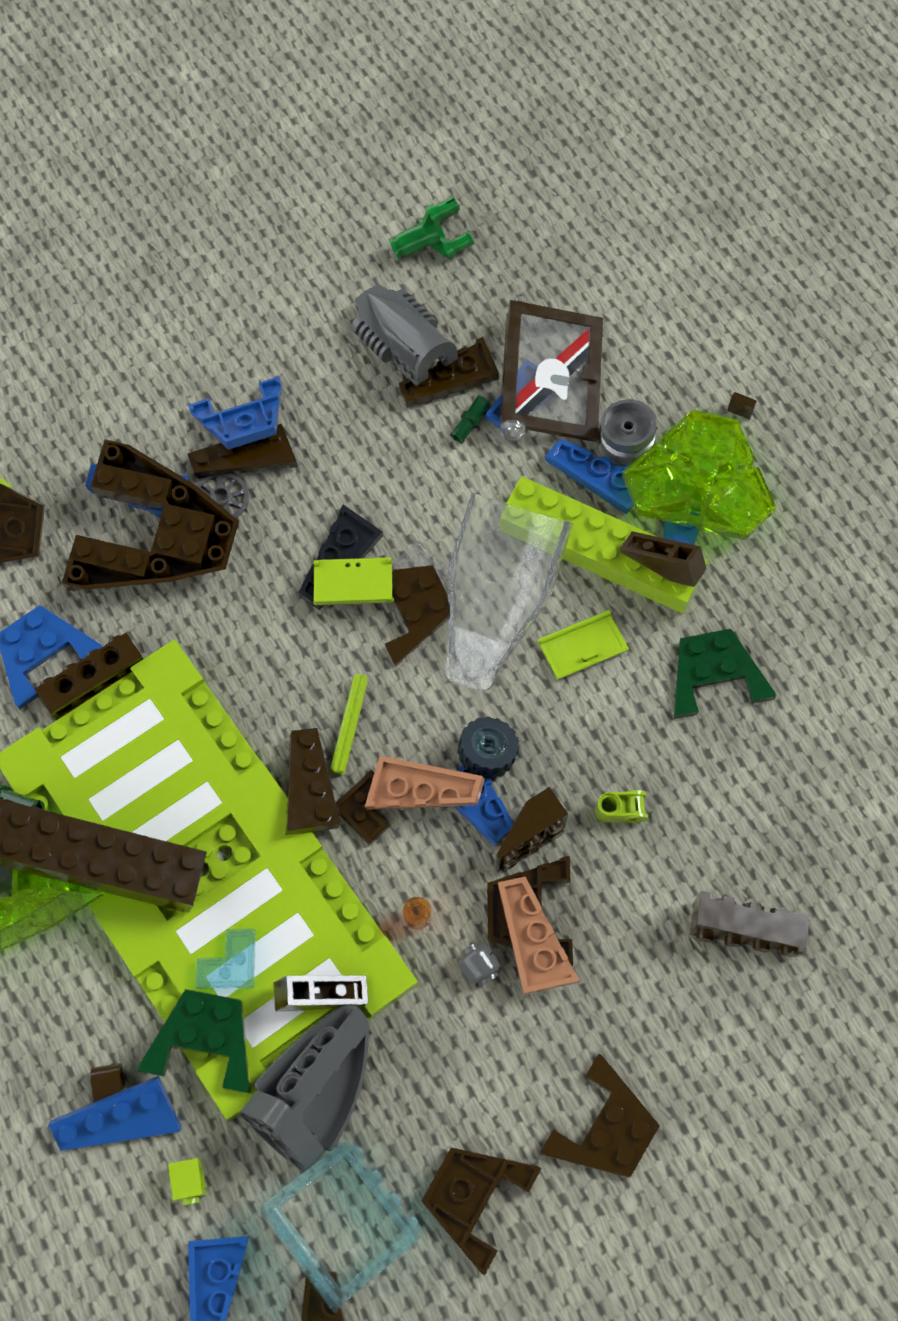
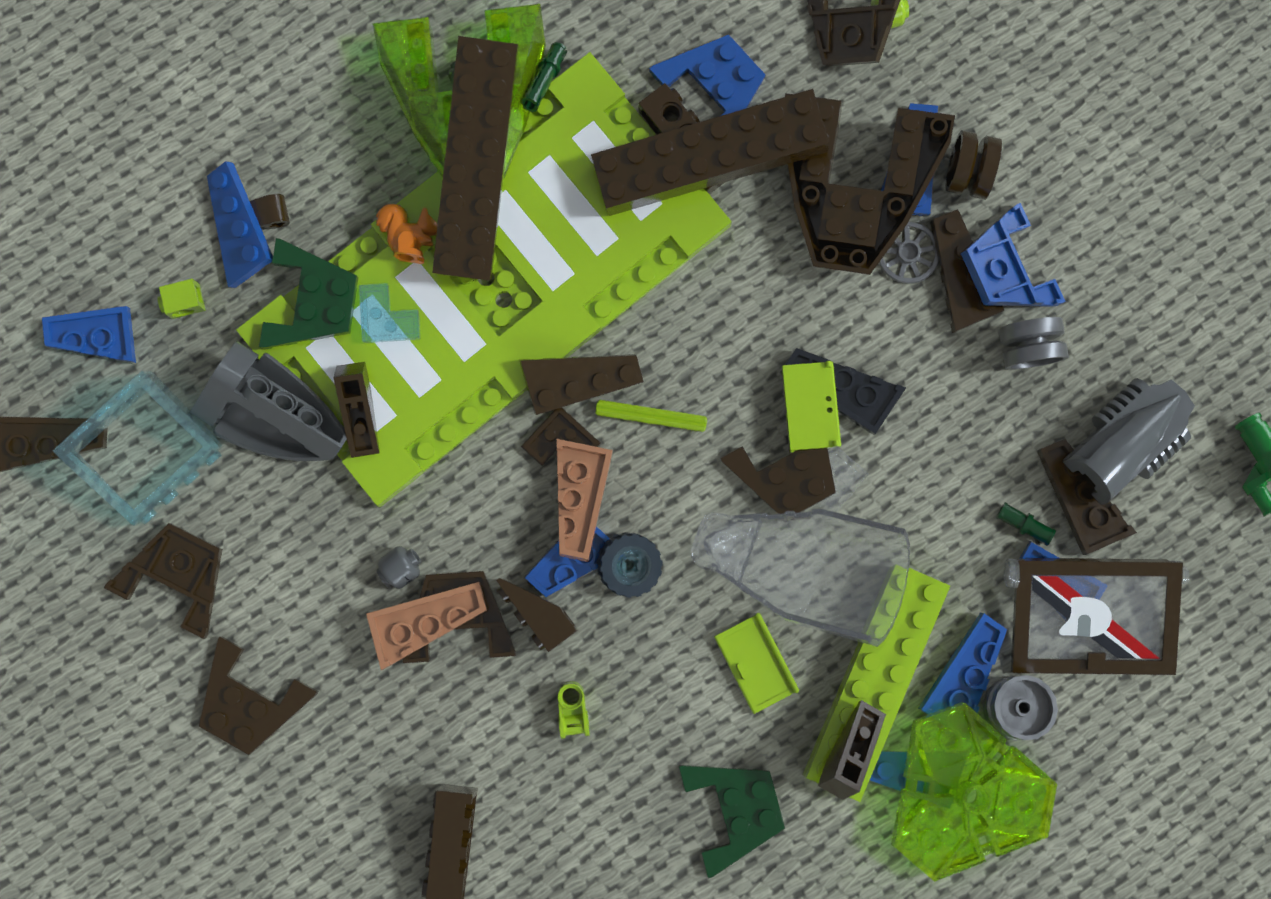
camera: 80 degrees right, 15 degrees up
clear orange brick [403,897,432,930] -> none
dark brown tile [727,392,757,420] -> none
none -> orange animal [376,204,438,264]
none -> dark brown brick [591,89,829,216]
none -> dark brown wheel [945,130,1002,200]
none -> flat silver wheel [999,317,1069,370]

